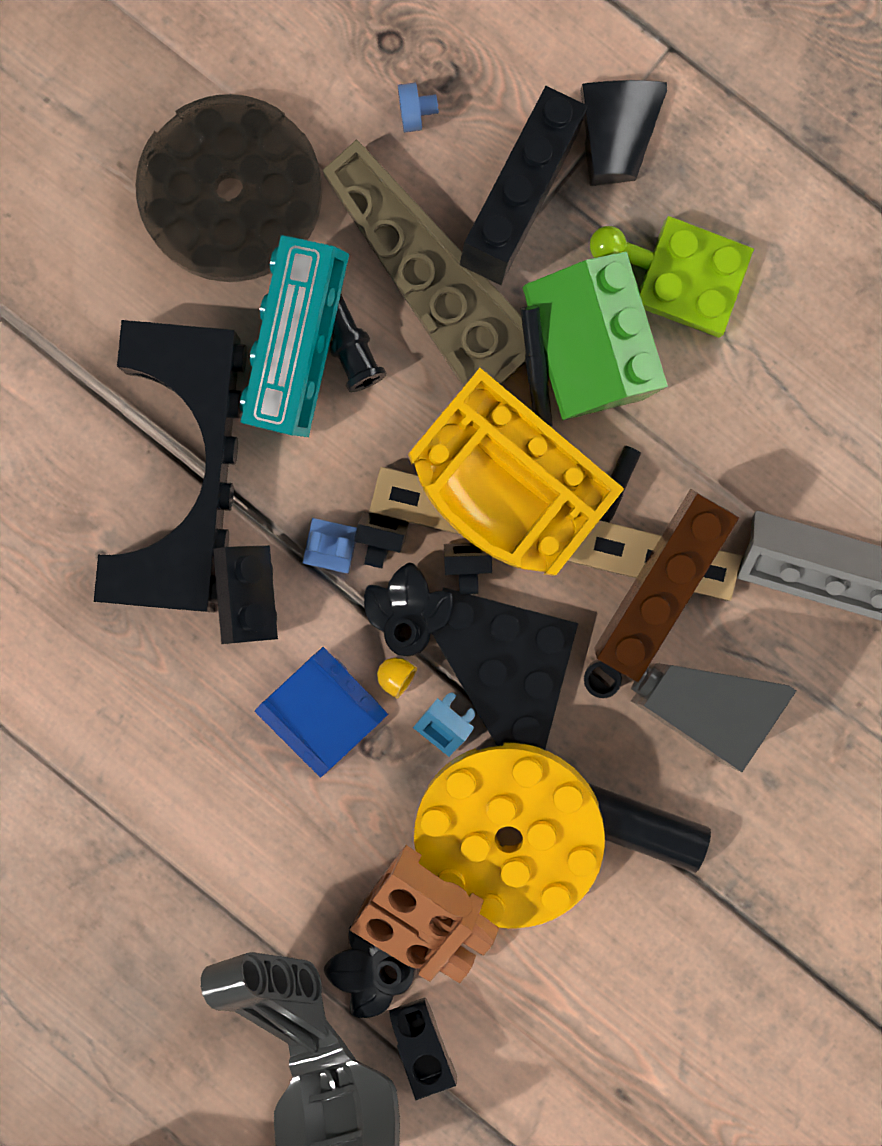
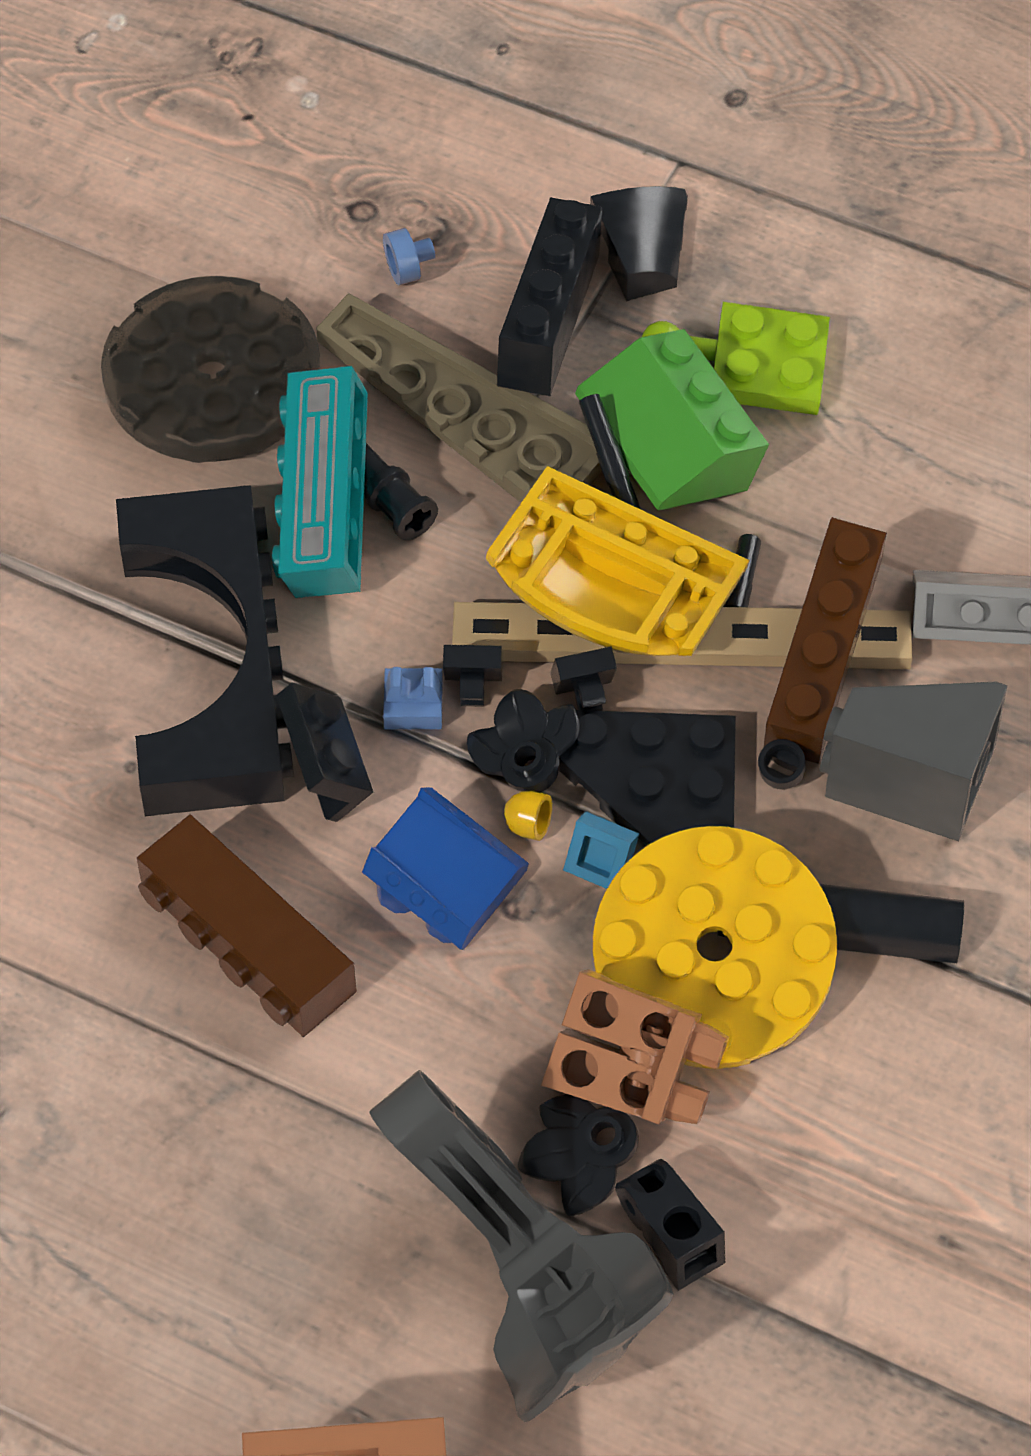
camera: 10 degrees left, 30 degrees down
none -> reddish brown brick [136,814,357,1037]

